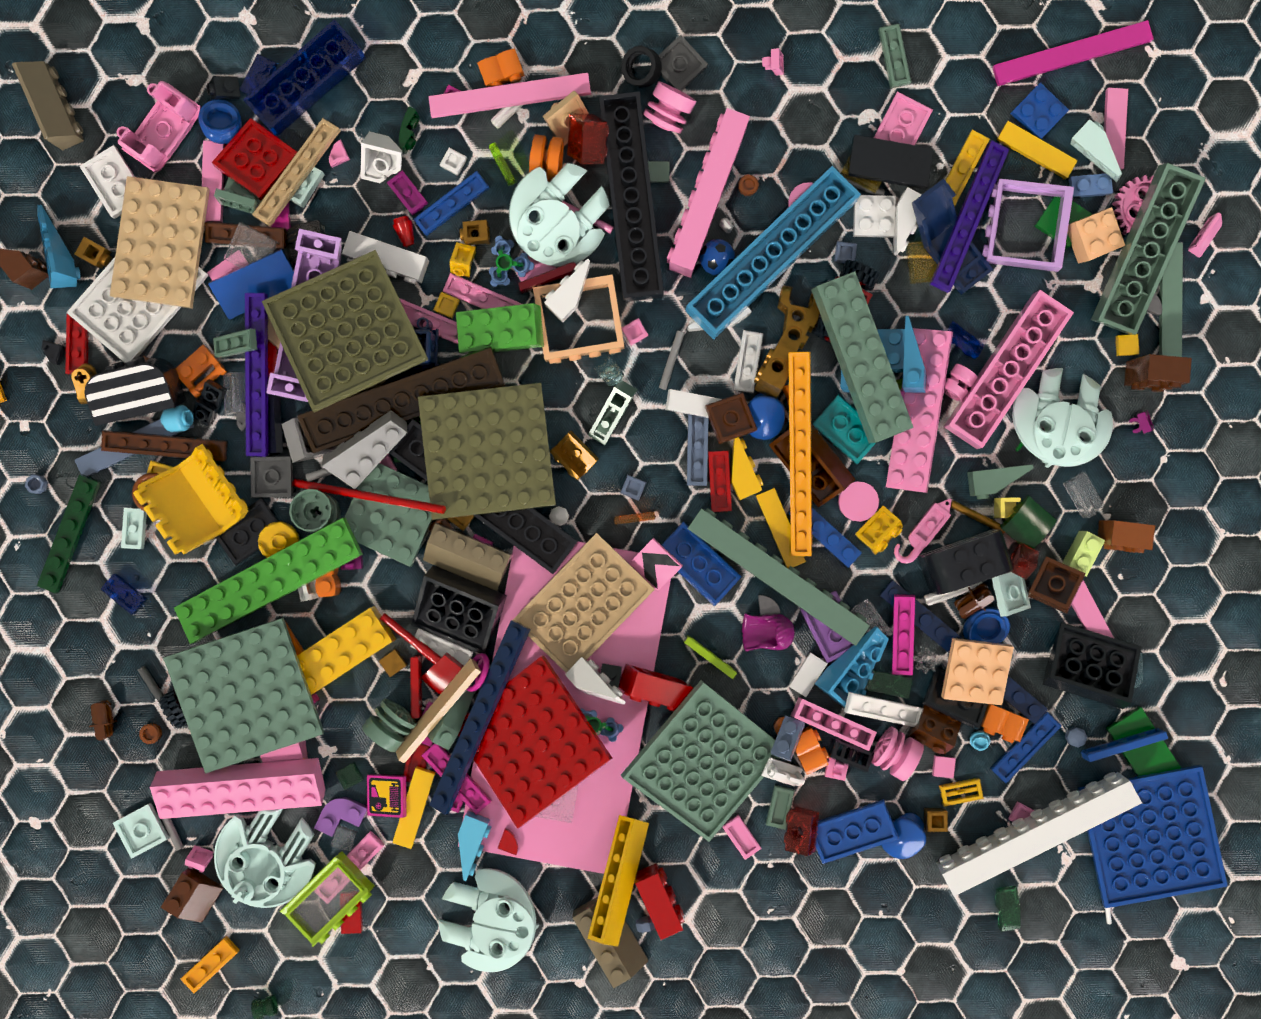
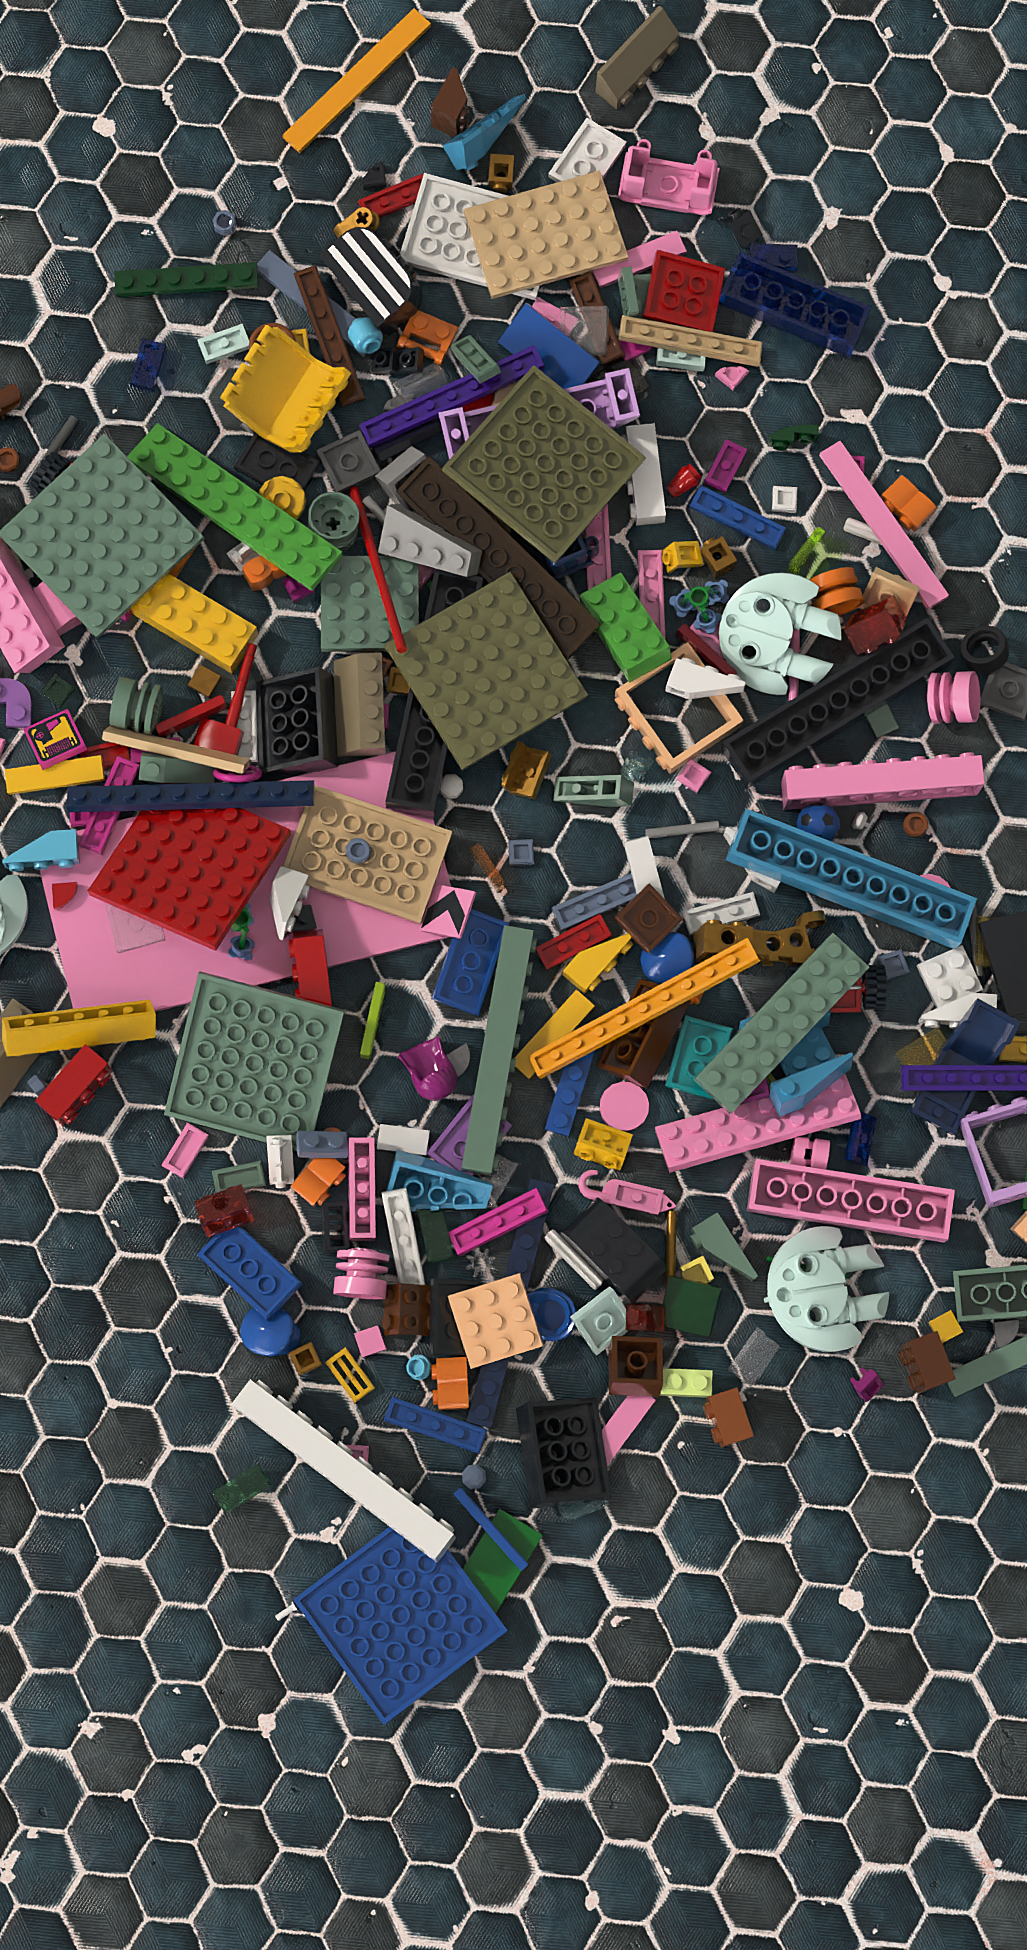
camera: 55 degrees right, 10 degrees down
blue piece [198,99,242,144] -> none
white slope [361,131,402,183] -> none
yellow tile [433,292,460,319] -> none
bright pink tile [824,758,848,781] -> none
reddish brown arm [954,583,994,619] -> none
none -> sand blue tile [346,838,371,864]

